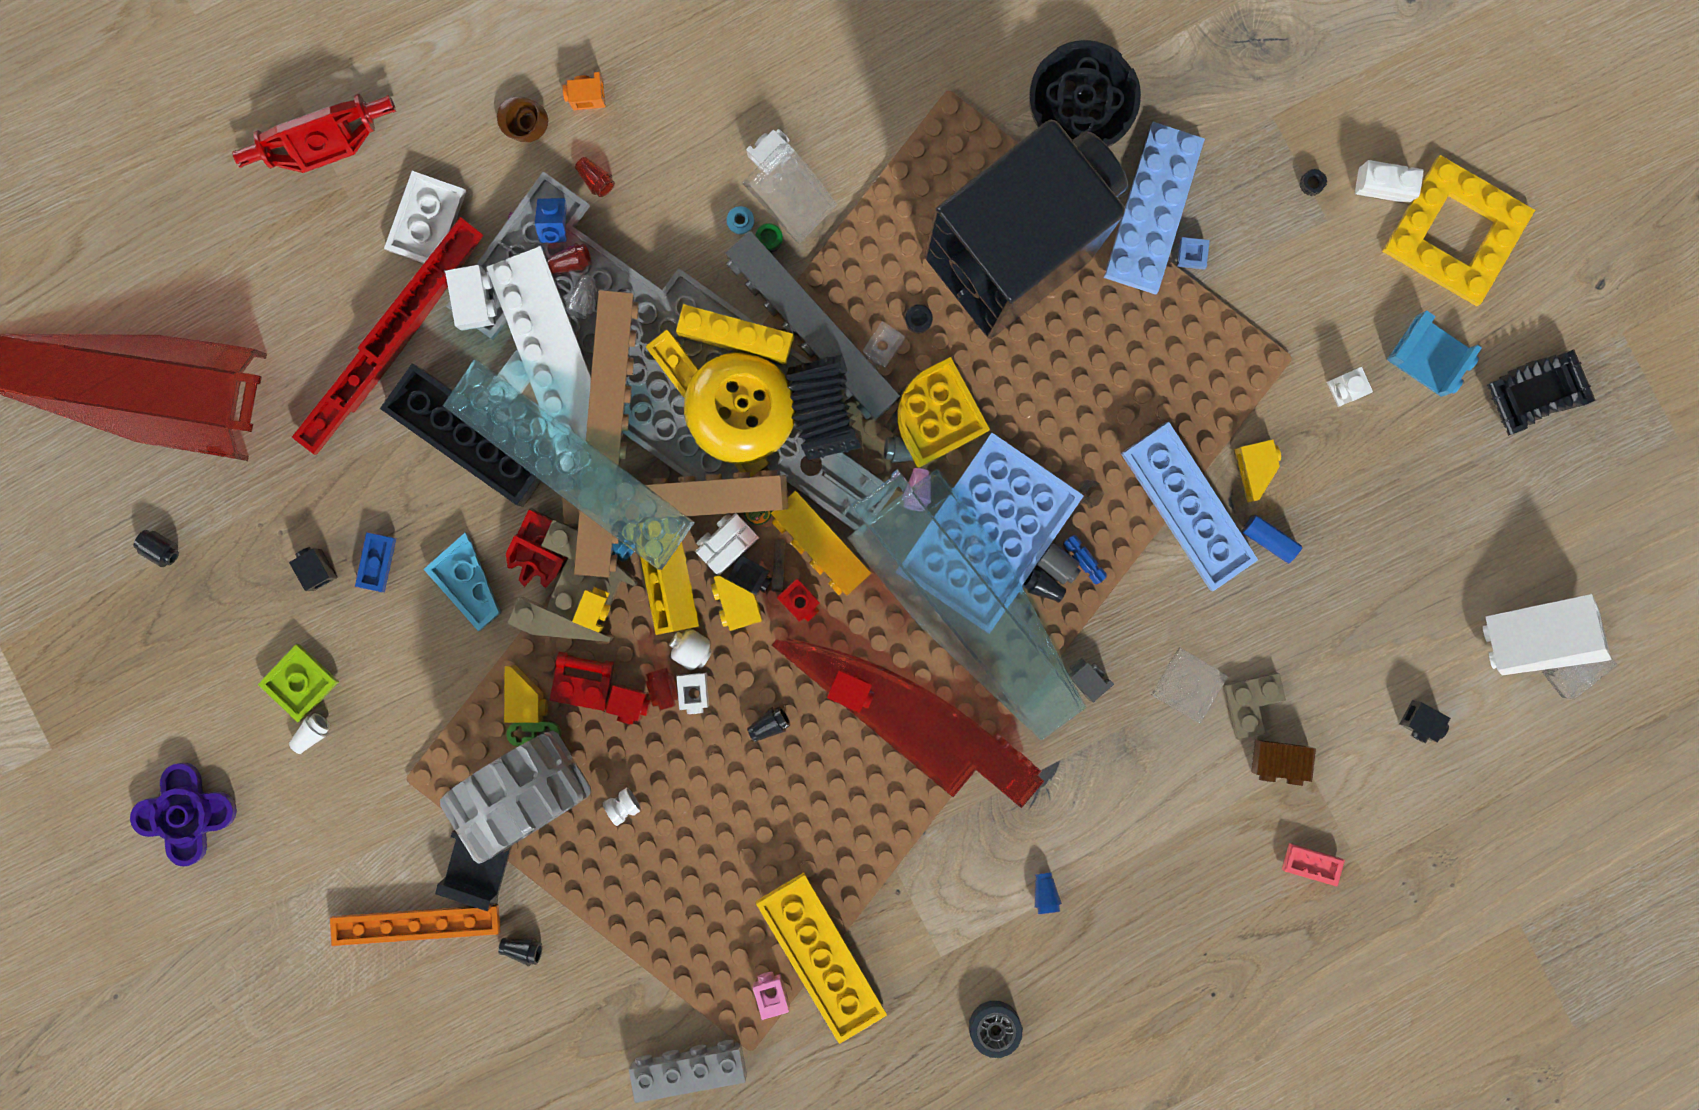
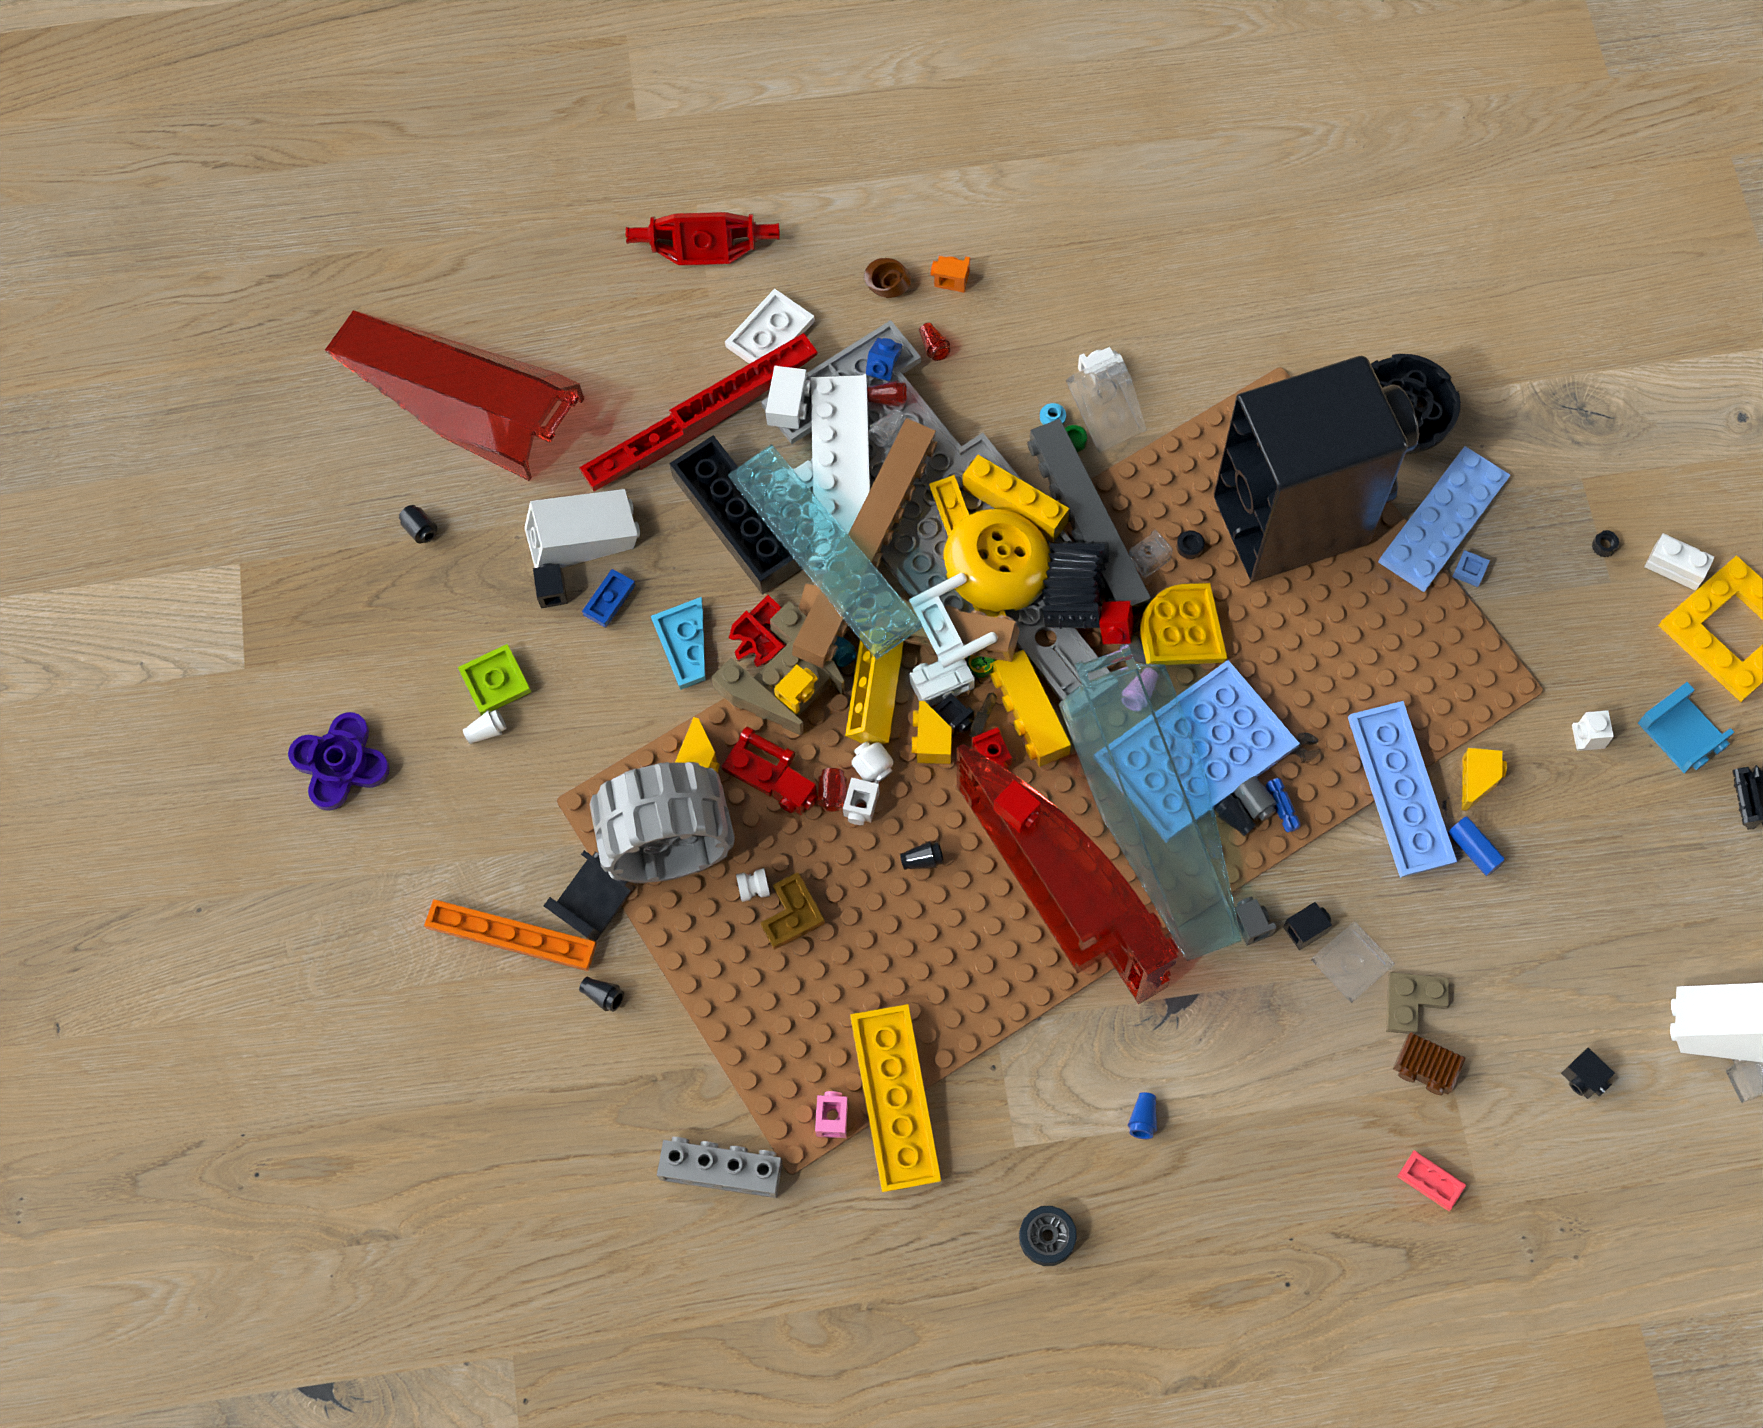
camera: 25 degrees right, 20 degrees down
none -> white slope [525,489,640,568]
none -> pearl gold plate [760,872,825,950]
none -> white plate [909,573,998,668]
none -> red brick [1099,601,1134,645]
none -> black brick [1283,902,1332,951]

